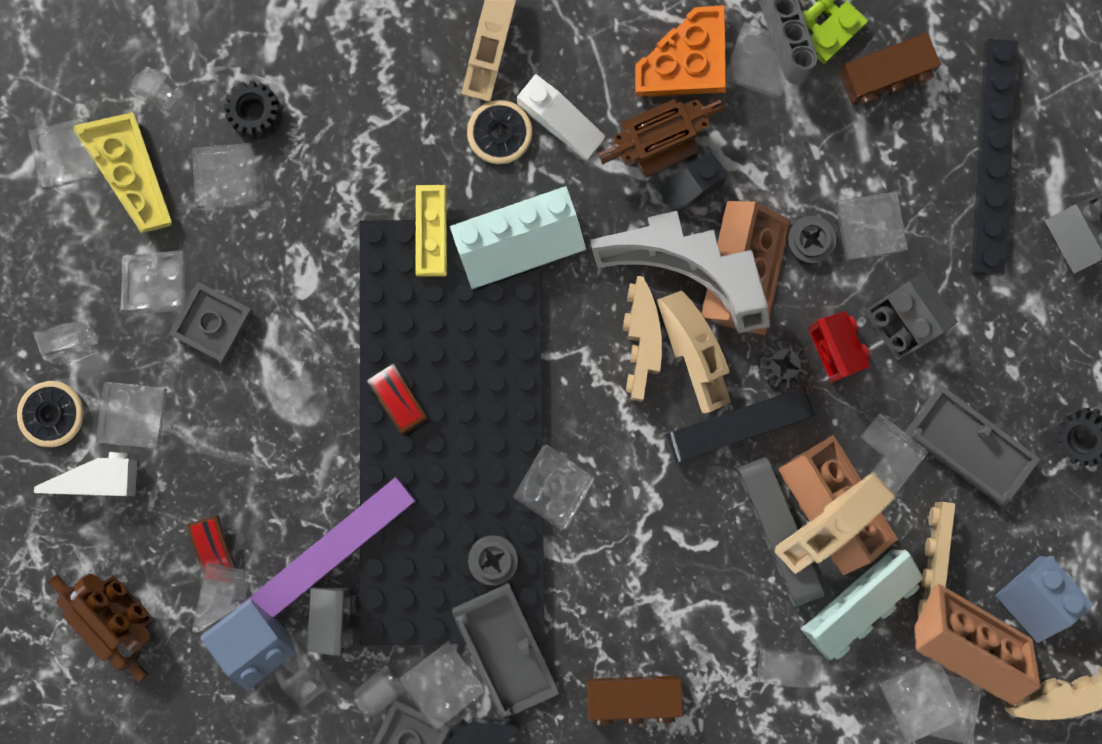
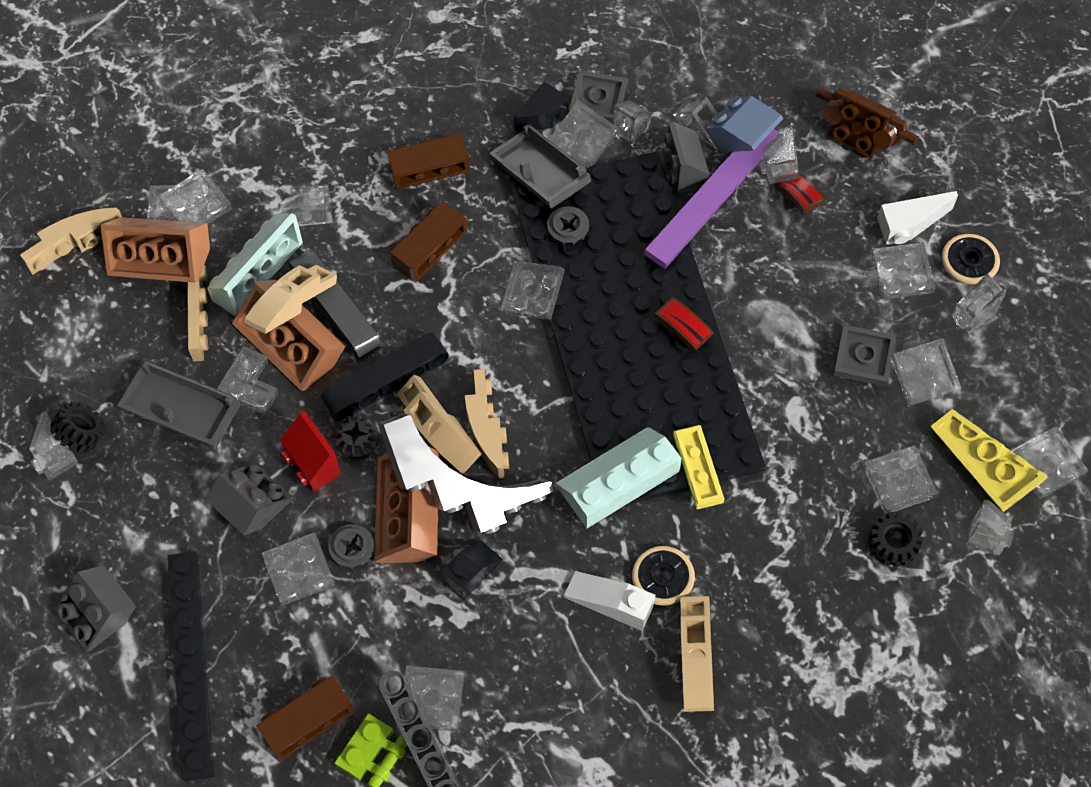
camera: 165 degrees right, 20 degrees down
reddish brown piece [598,99,725,179] -> none
orange plate [635,5,726,97] -> none
sand blue slope [995,556,1094,643] -> none
none -> reddish brown brick [390,201,468,283]

